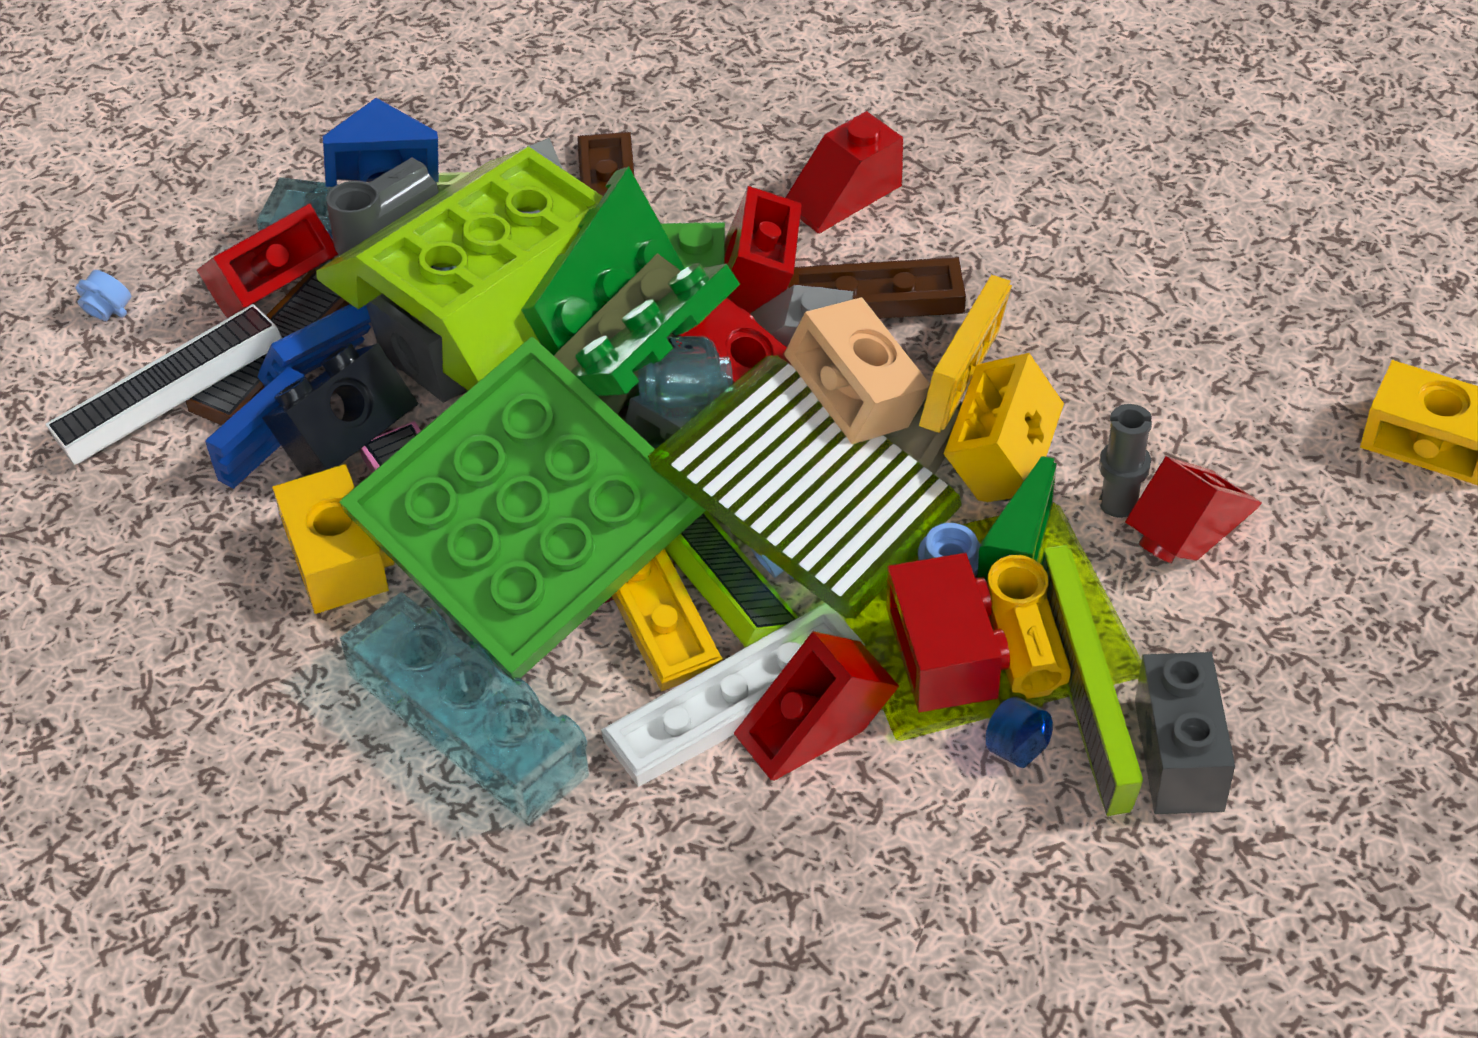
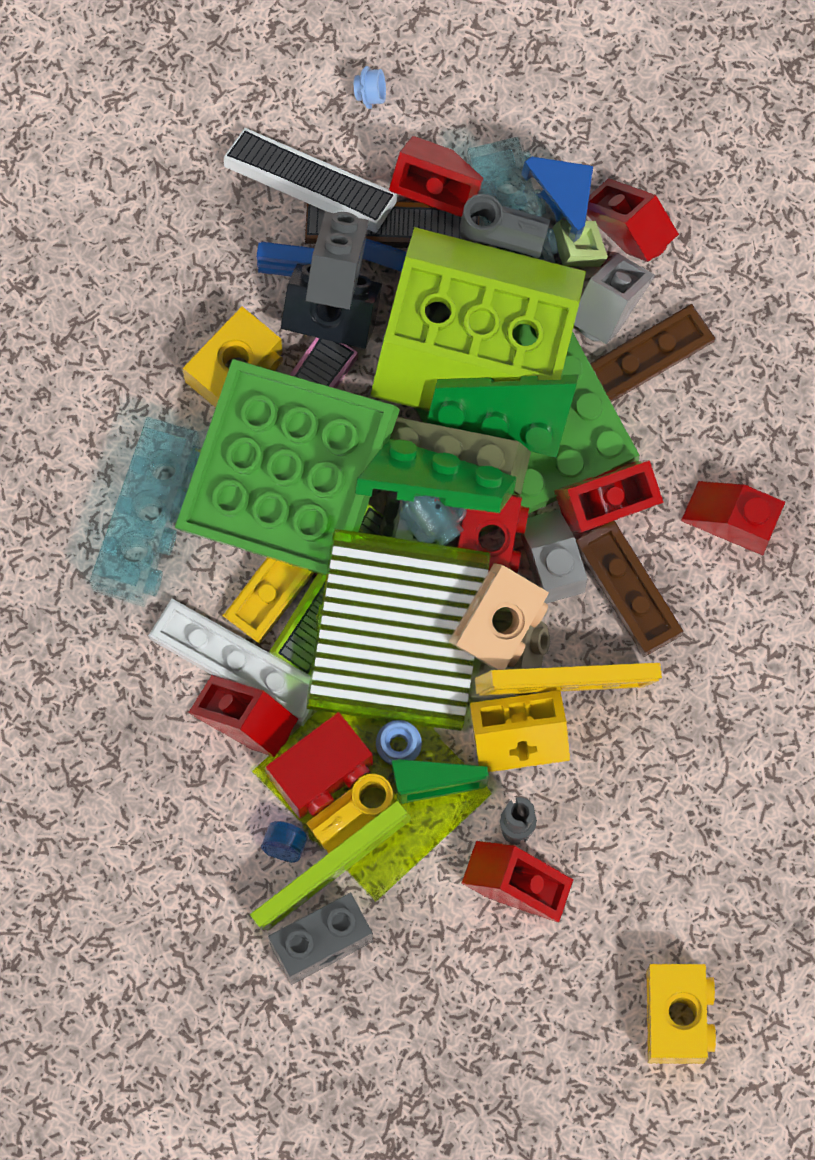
camera: 60 degrees right, 25 degrees up
none -> dark grey brick [306,211,369,310]
none -> red slope [587,178,679,262]

